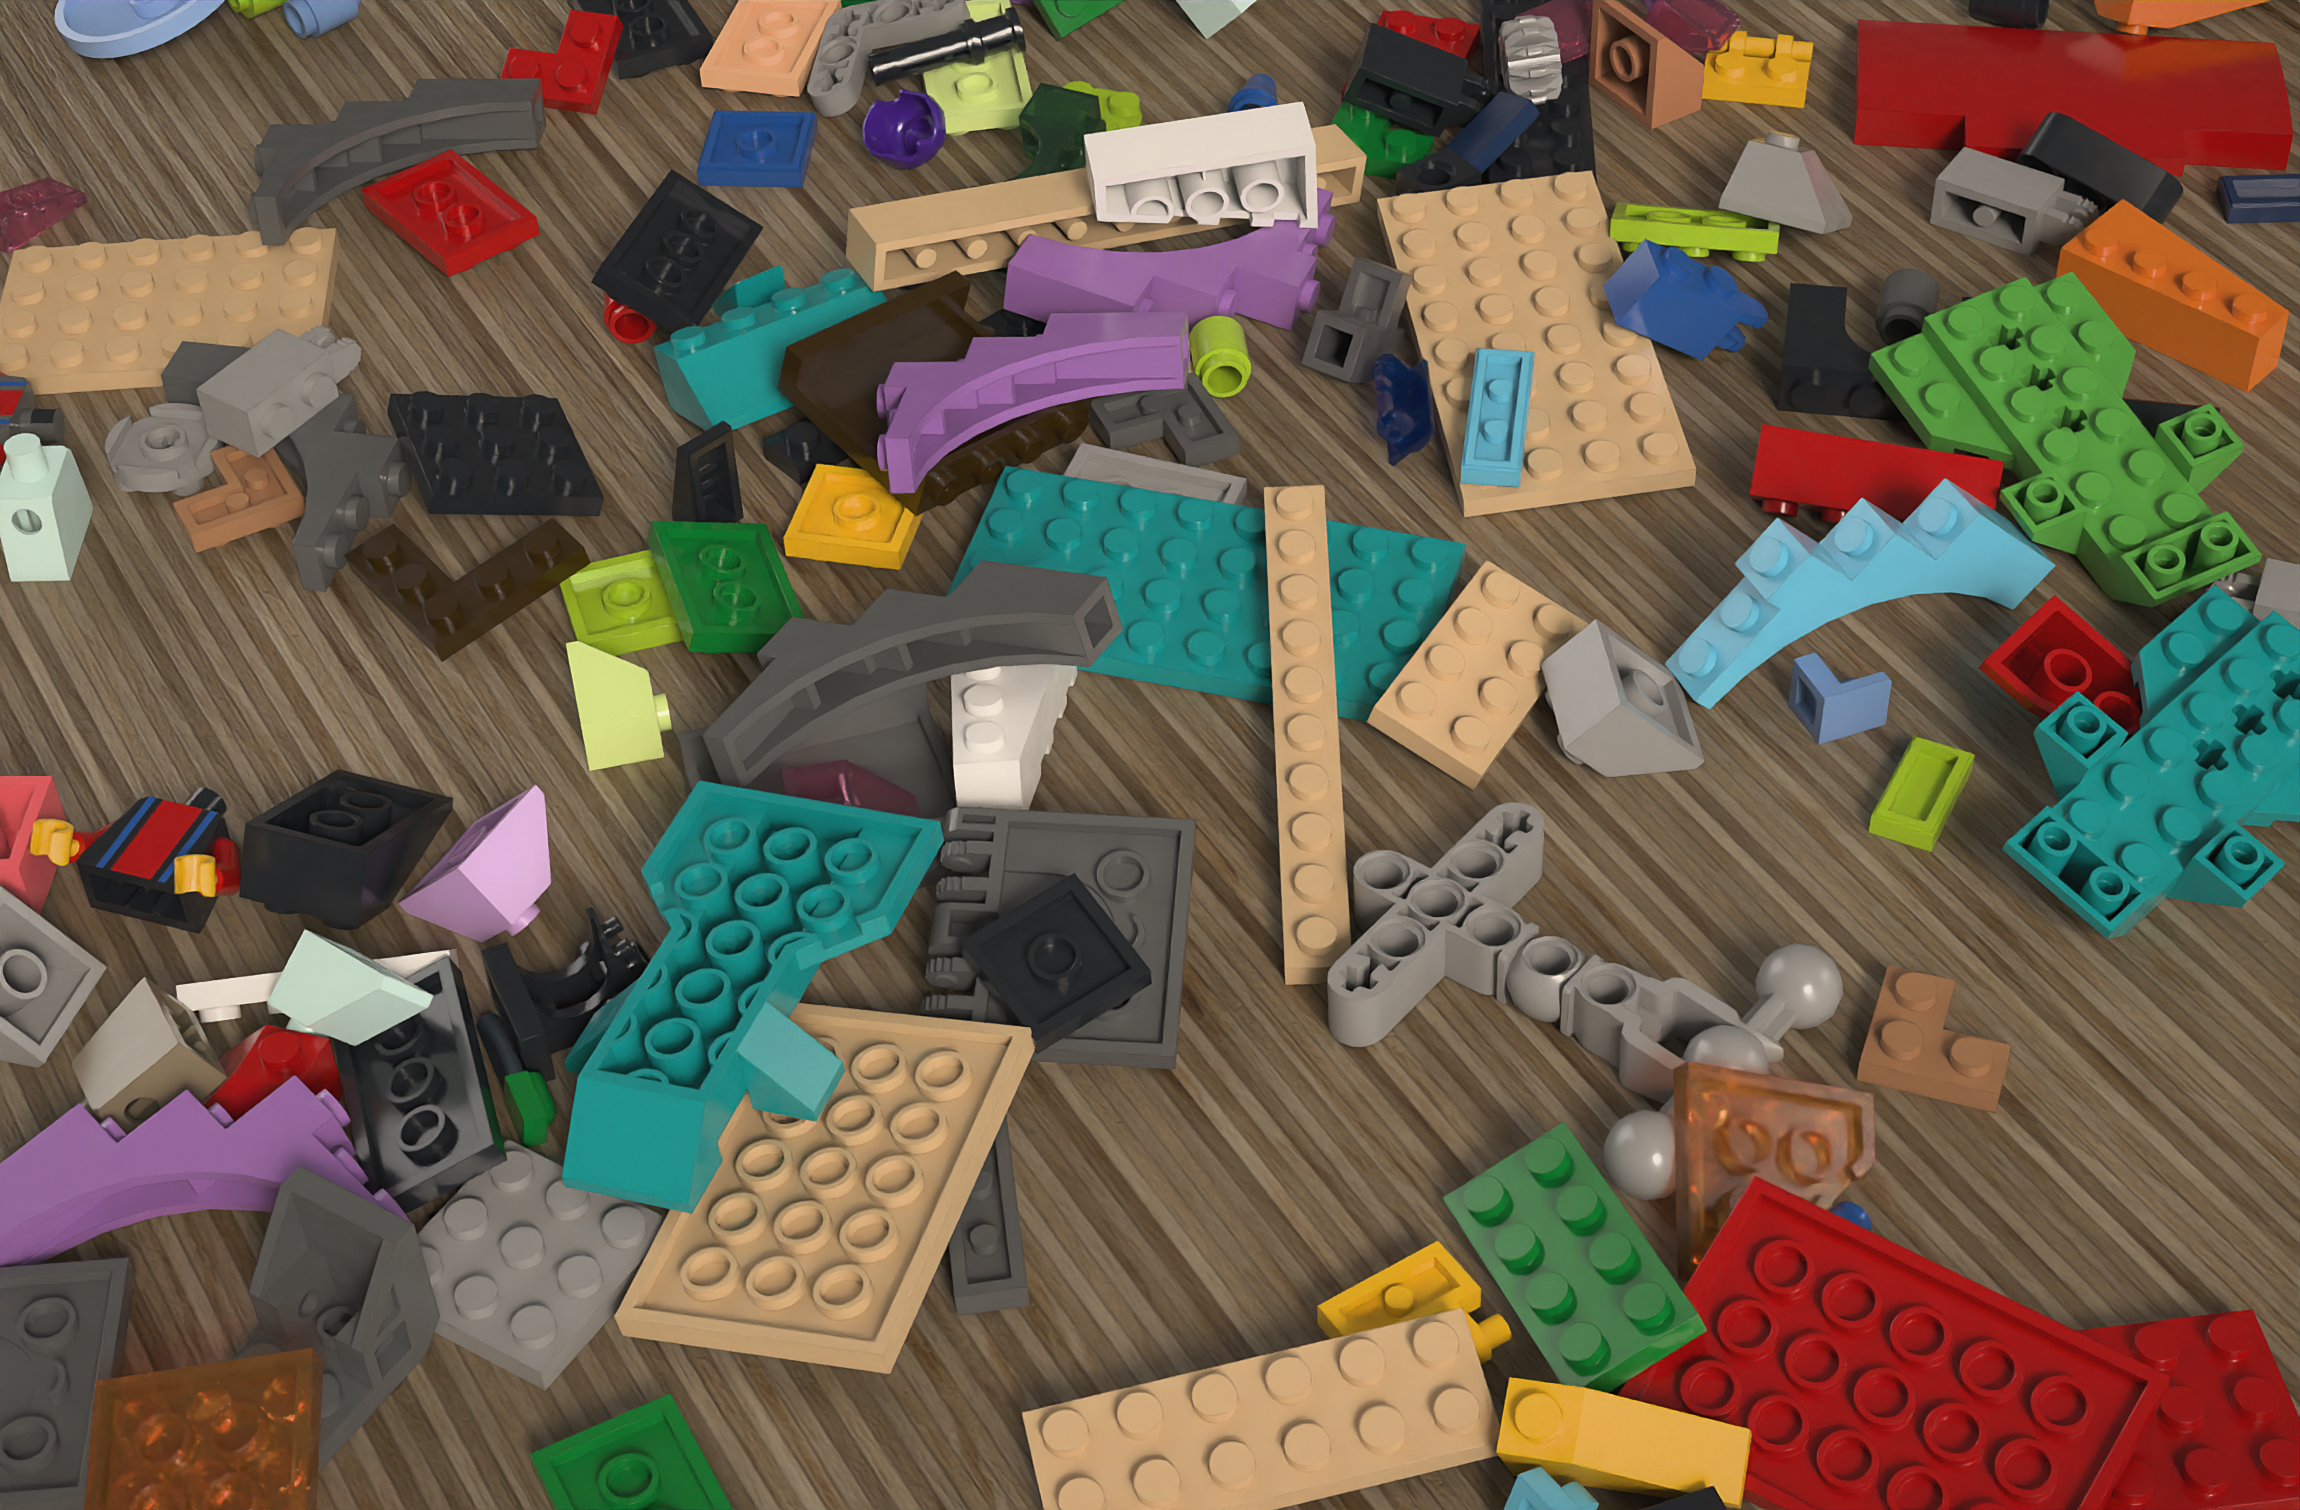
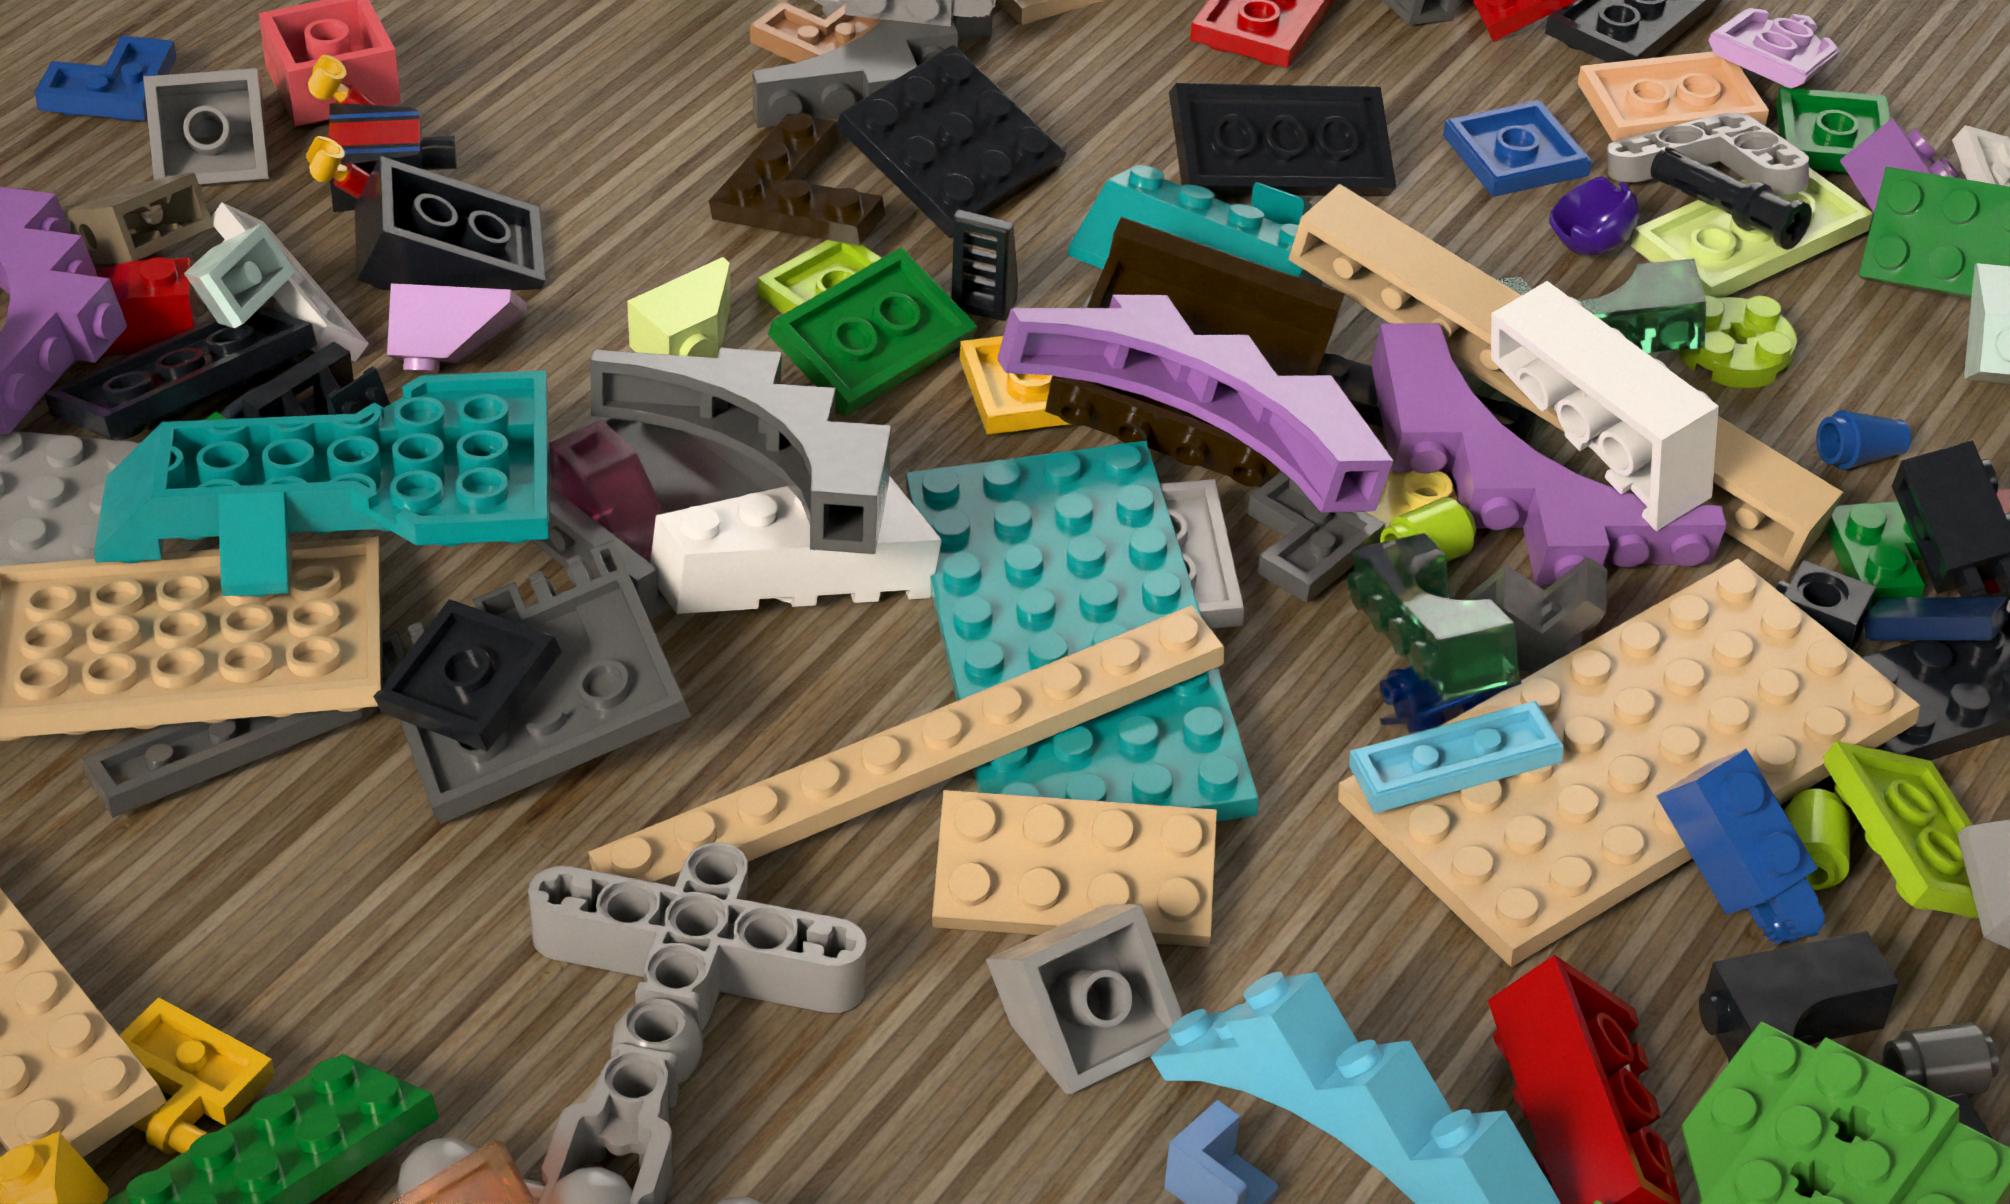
camera: 60 degrees right, 0 degrees up
none -> clear green arch [1348,533,1520,701]

